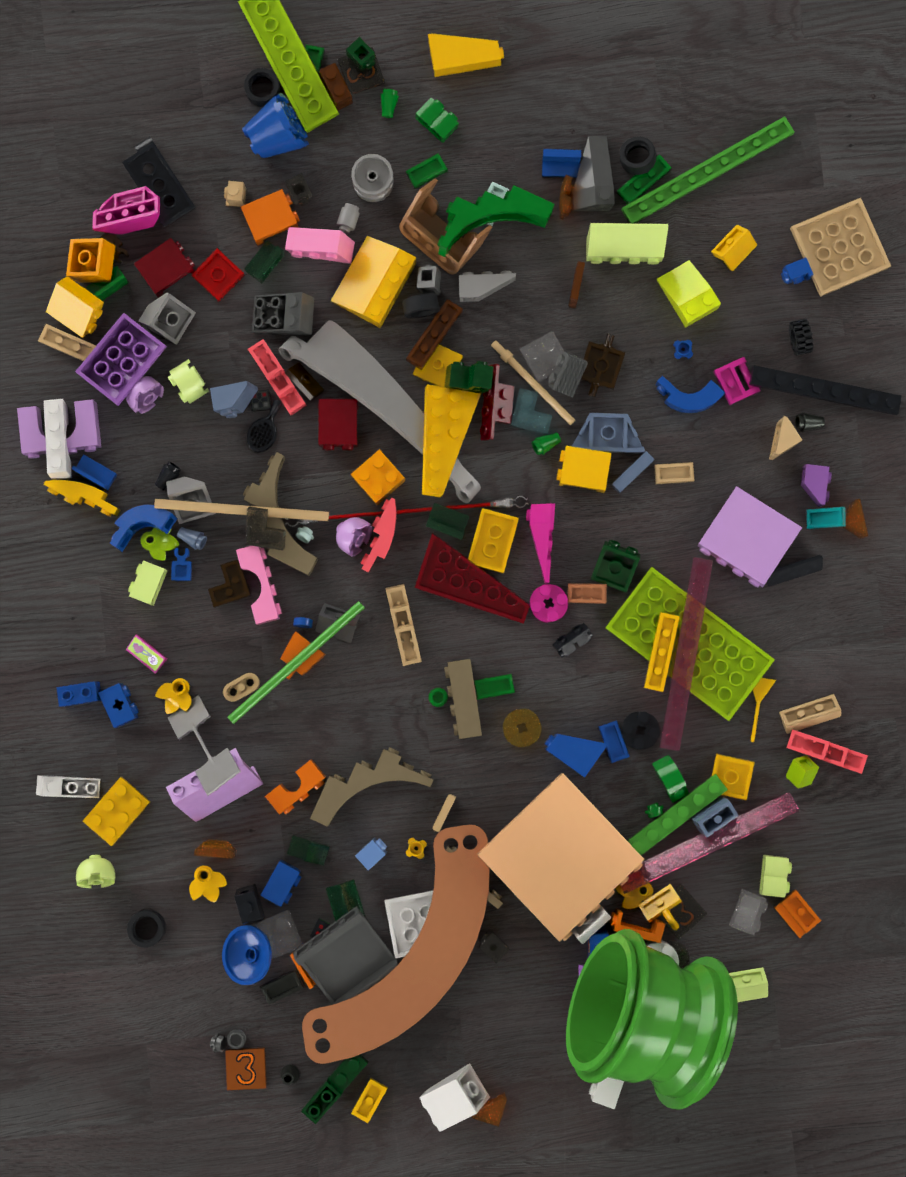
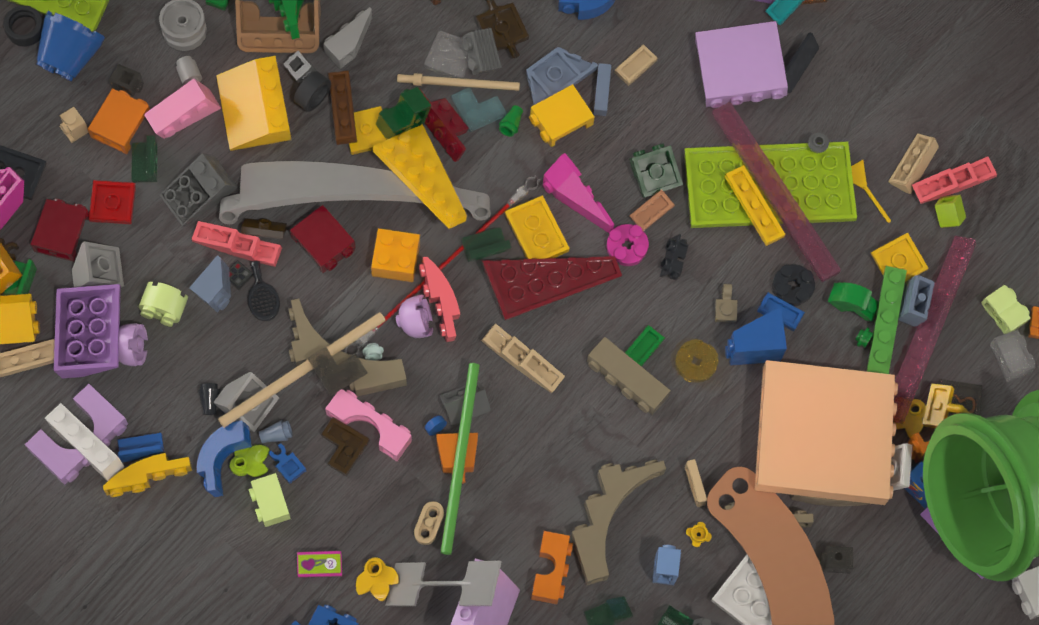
camera: 50 degrees left, 15 degrees down
green plate [429,688,448,707] -> none
none -> dark tan plate [715,284,737,323]
none -> dark grey plate [808,133,829,153]

